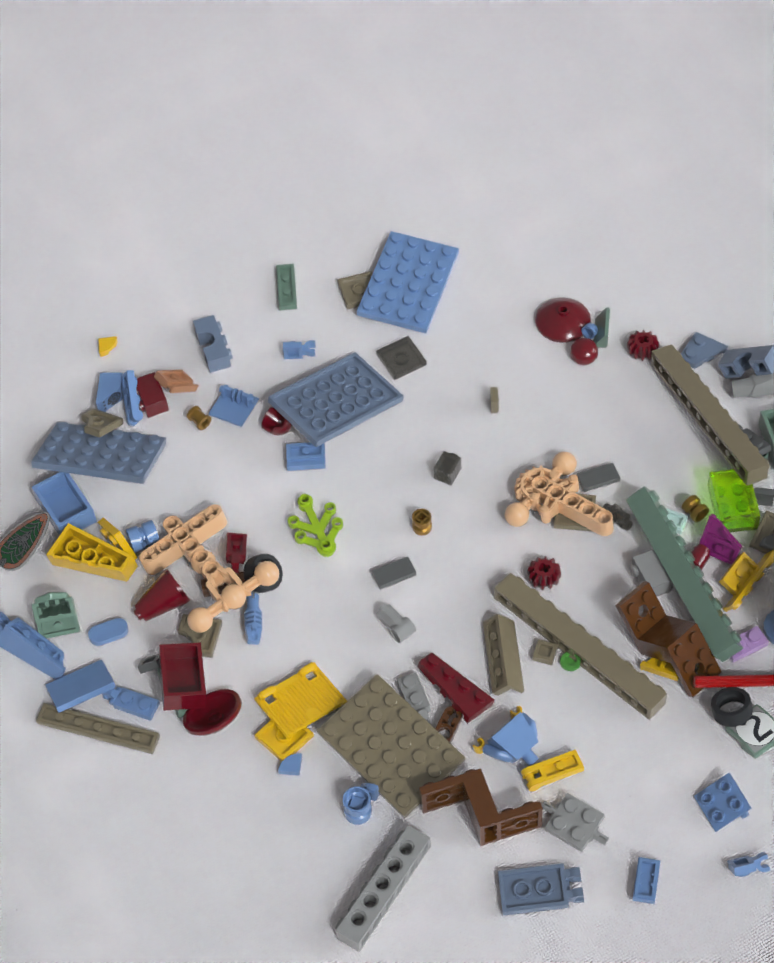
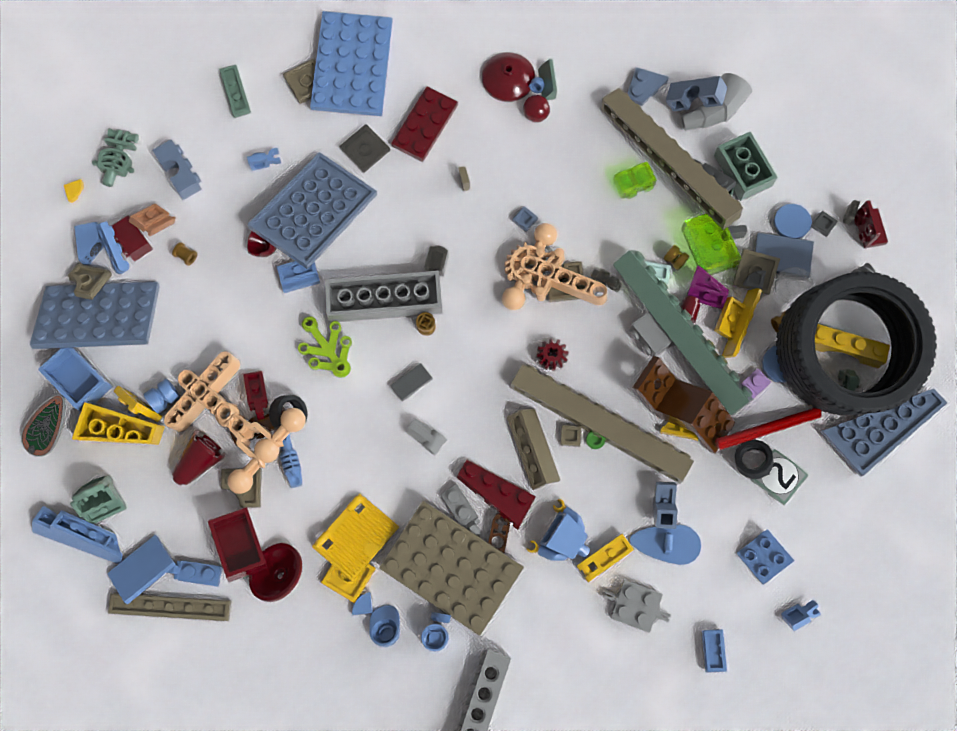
camera: 15 degrees left, 20 degrees up
medium blue tile [88,618,129,646] -> none
dark grey tile [138,654,159,674] -> none
medium blue hinge [209,384,259,427] -> none
reddish brown bracket [419,768,543,846] -> none
sand blue tile [498,863,584,916] -> none
dark grey tile [577,463,620,492] -> none
dark red gear [627,329,659,362] -> none
none -> sand green torso [92,128,139,187]
none -> light grey brick [325,271,443,322]
none -> medium blue cap [369,605,400,648]
none -> dark red plate [391,86,458,162]
none -> sand blue tile [512,206,538,232]
none -> clear neon green brick [613,161,657,199]
none -> medium blue shield [630,525,701,565]
none -> sand blue brick [653,482,678,529]

